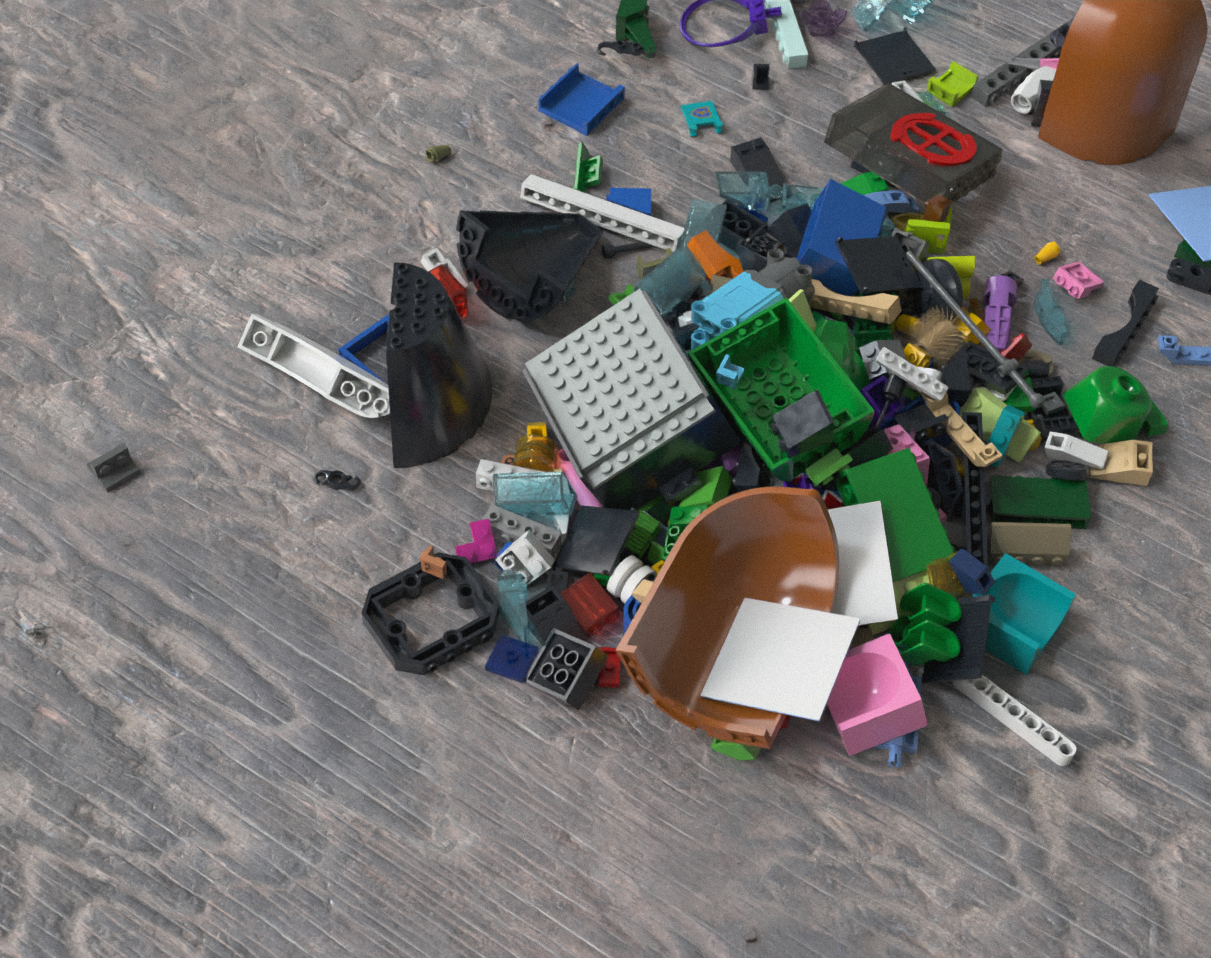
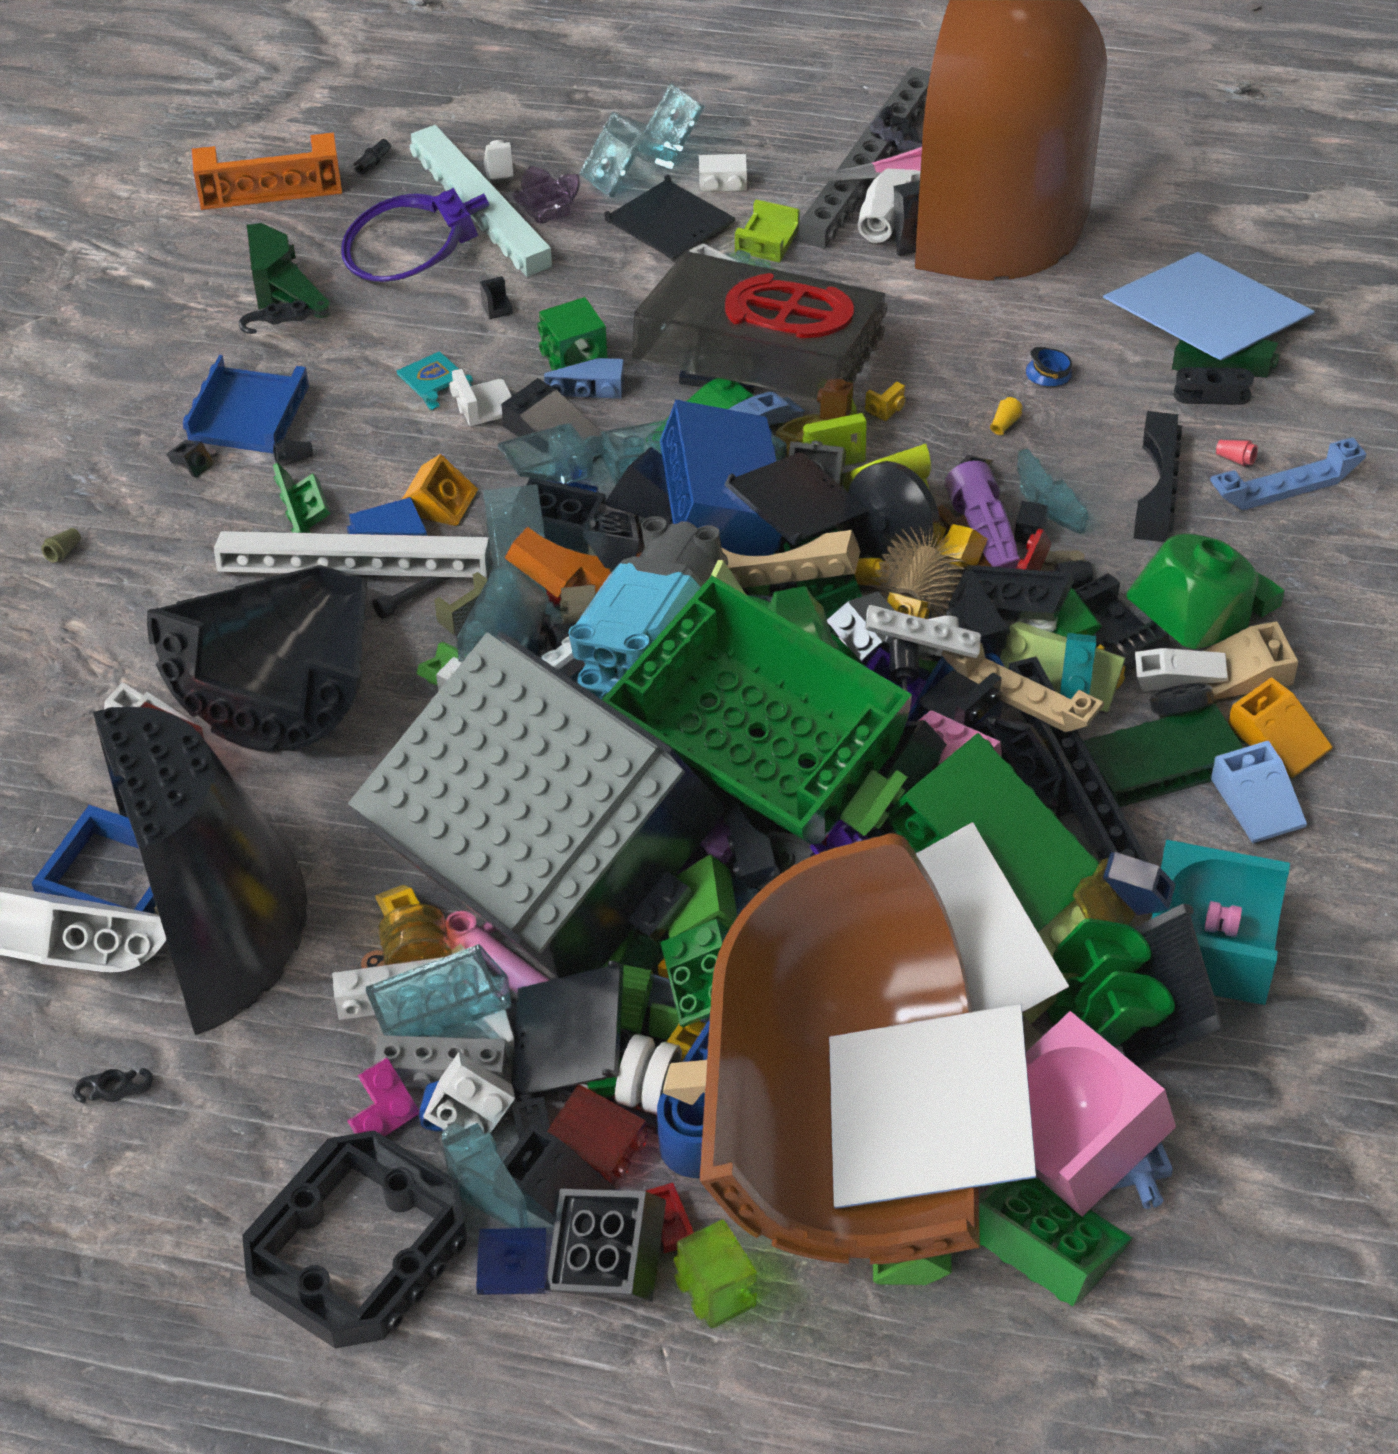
camera: 20 degrees left, 5 degrees down
nougat bracket [420,545,447,579] -> none
medium azure panel [716,354,744,389] -> none
black slope [770,390,834,458] -> none
dark grey bar [906,251,1045,408] -> none
white beam [952,675,1076,766] -> none
dark tan slope [987,522,1071,567] -> none
dark grey plate [1041,392,1065,415] -> none
bright pink plate [1053,261,1105,299] -> none
none -> black bracket [166,440,213,477]
none -> black cone [273,440,313,466]
none -> light orange slope [402,454,478,526]
none -> white bracket [449,369,512,426]
none -> green brick [537,297,608,371]
none -> medium blue slope [544,358,624,399]
none -> clear neon green piece [674,1219,757,1328]
none -> white brick [699,154,747,192]
none -> yellow bracket [865,381,906,421]
none -> green slope [979,1177,1132,1307]
none -> black brick [1014,501,1049,544]
none -> blue piece [1026,347,1072,386]
none -> bright pink wheel [1204,901,1242,938]
none -> light blue slope [1211,741,1307,843]
none -> coral cone [1216,439,1258,466]
none -> light orange slope [1228,677,1333,778]

